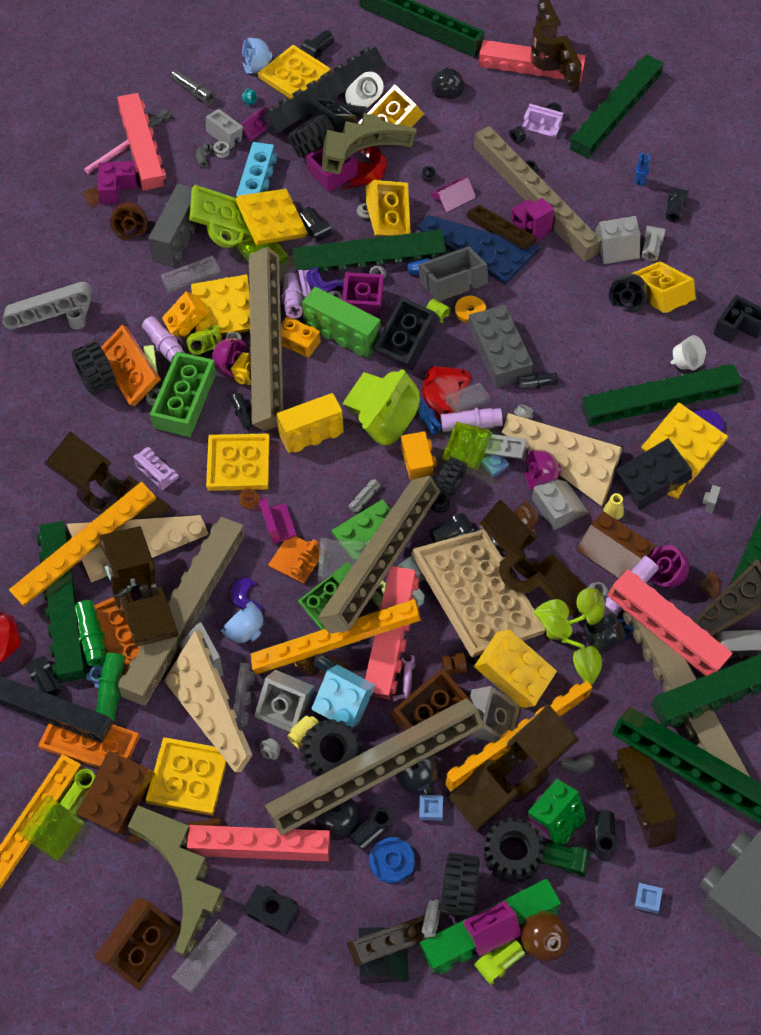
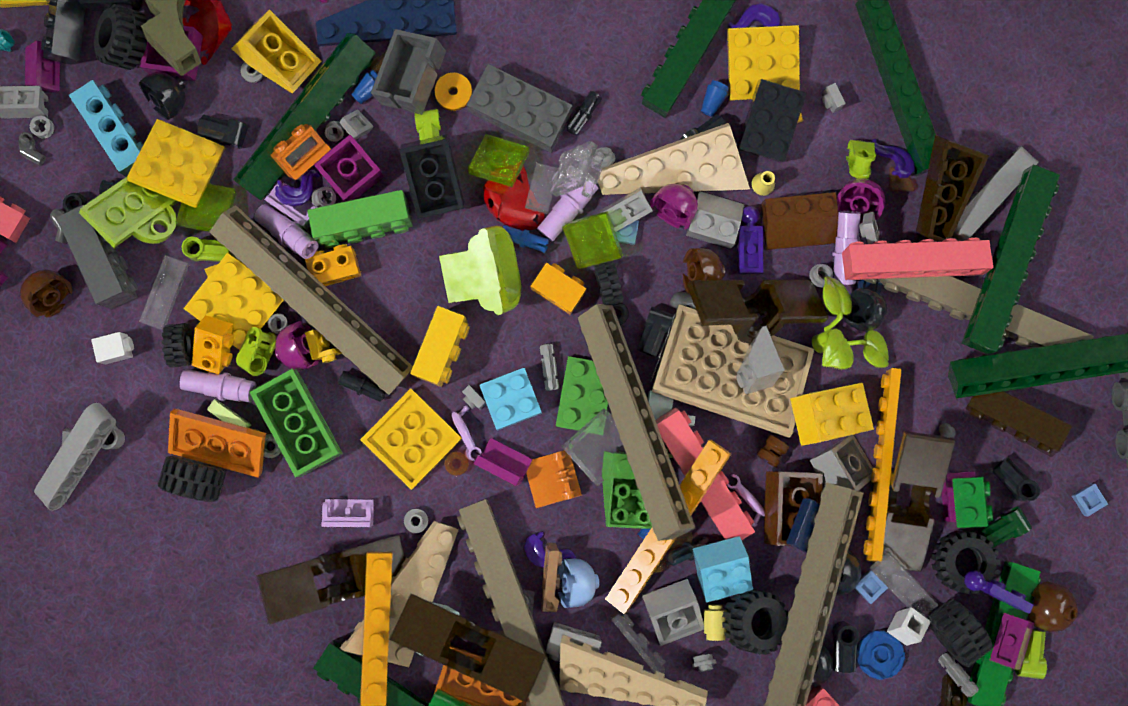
camera: 50 degrees left, 25 degrees up
none -> white brick [91,332,134,365]
none -> black cylinder [139,71,186,120]
none -> black tyre [162,323,193,368]
none -> lime piece [181,237,232,262]
none -> orange window [271,124,331,180]
none -> light grey plate [339,109,373,140]
none -> light grey plate [404,509,428,533]
none -> lavender piece [452,405,482,461]
none -> light grey plate [462,385,486,409]
none -> clear neon green plate [468,134,529,187]
none -> medium azure brick [480,368,542,431]
none -> medium nougat hinge [541,543,562,612]
none -> clear plate [550,141,605,197]
none -> blue cone [700,80,729,117]
none -> light grey slope [737,326,784,394]
none -> dark purple plate [738,206,763,274]
none -> dark blue slope [786,498,820,553]
none -> lime piece [846,140,876,179]
none -> light grey plate [859,212,879,244]
none -> clear plate [870,552,938,616]
none -> dark purple piece [872,139,915,178]
none -> white brick [887,607,930,646]
none -> dark purple plate [964,571,1033,614]

